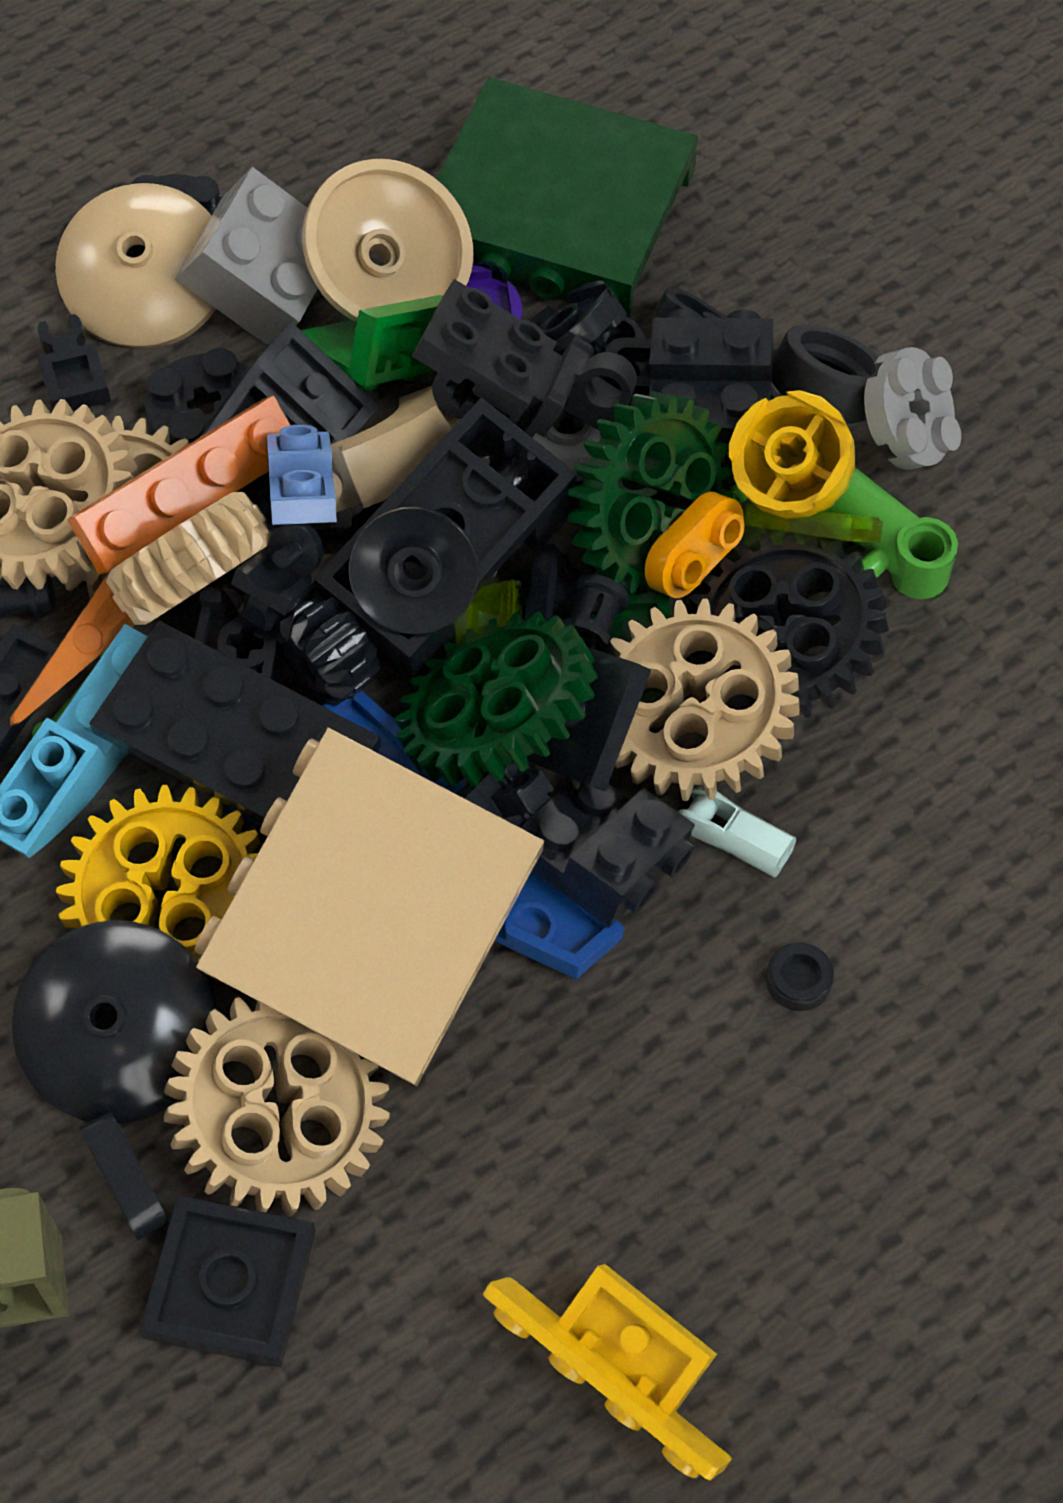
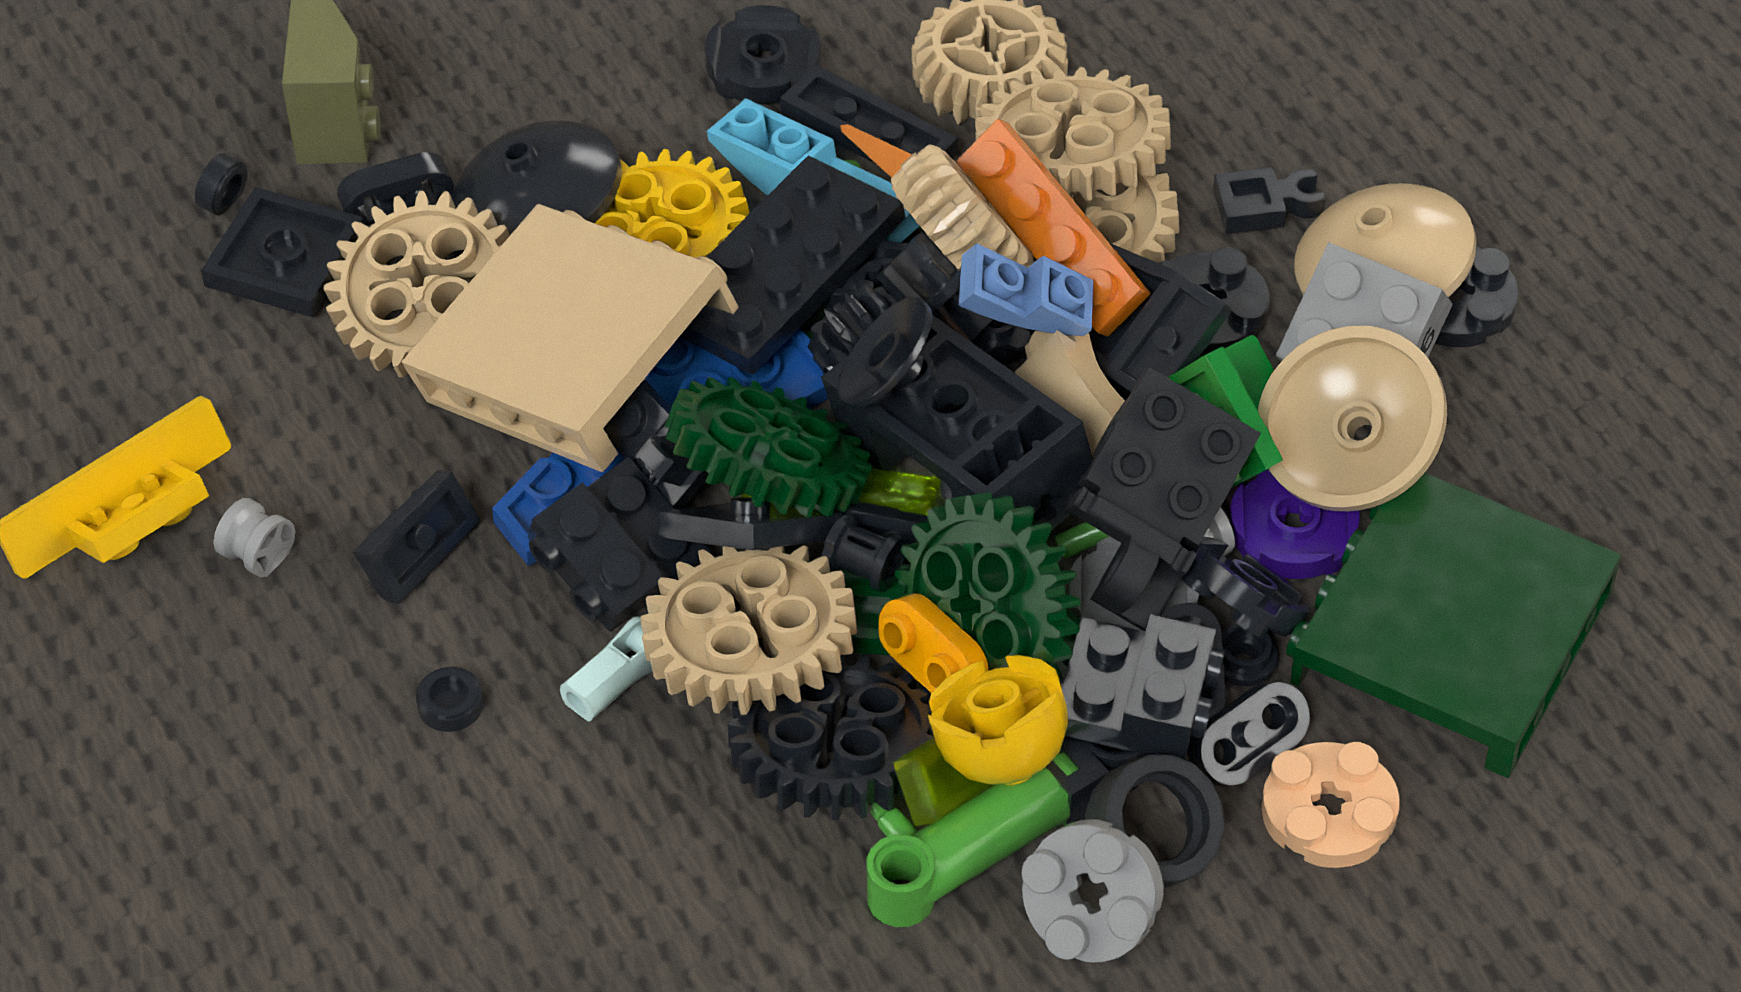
camera: 100 degrees right, 10 degrees down
none -> black tile [195,153,247,216]
none -> light grey wheel [214,498,295,577]
none -> black hinge [352,470,481,604]
none -> light nougat plate [1262,742,1399,868]

